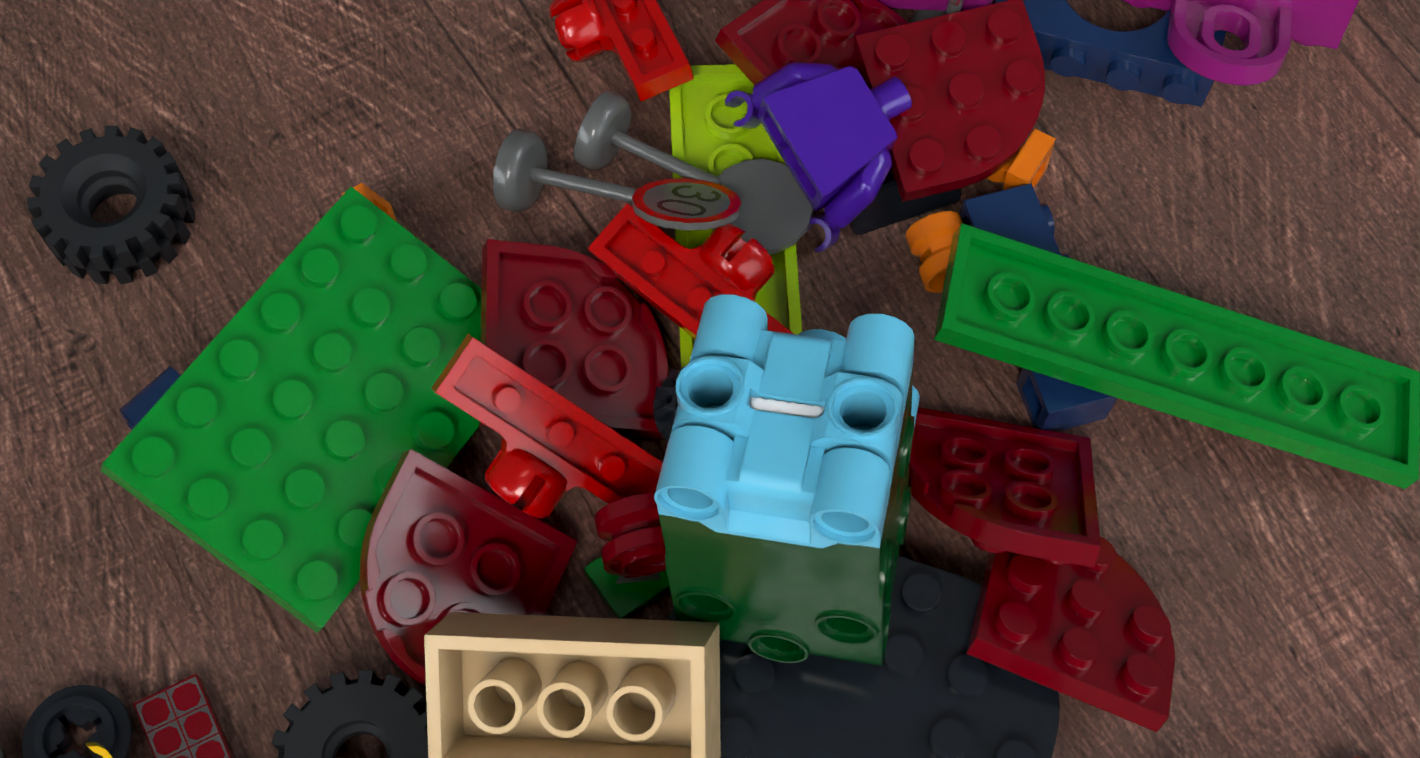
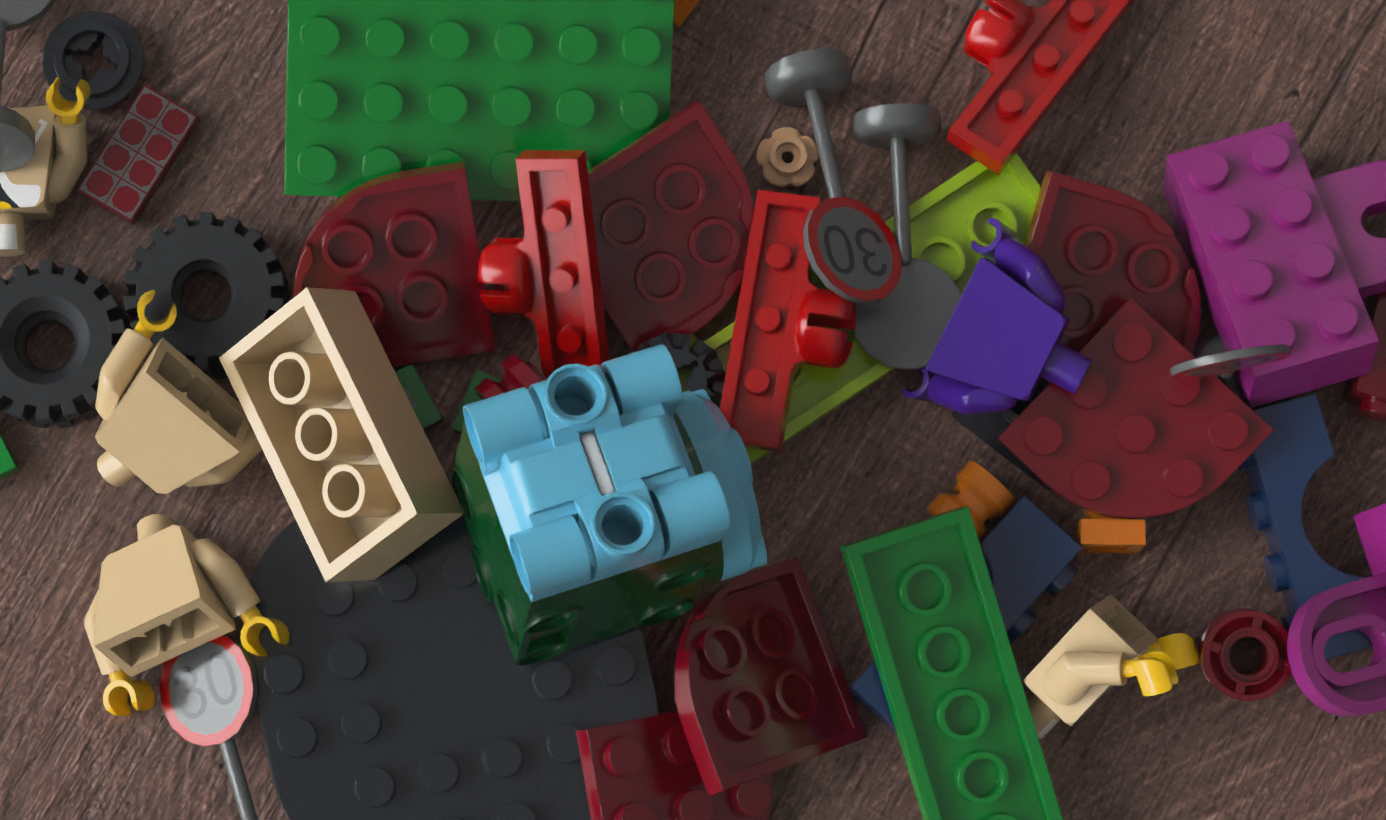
camera: 55 degrees right, 15 degrees up
none -> light nougat plate [756,127,819,188]
none -> tan torso [1023,594,1199,739]
none -> dark red wheel [1197,608,1292,701]

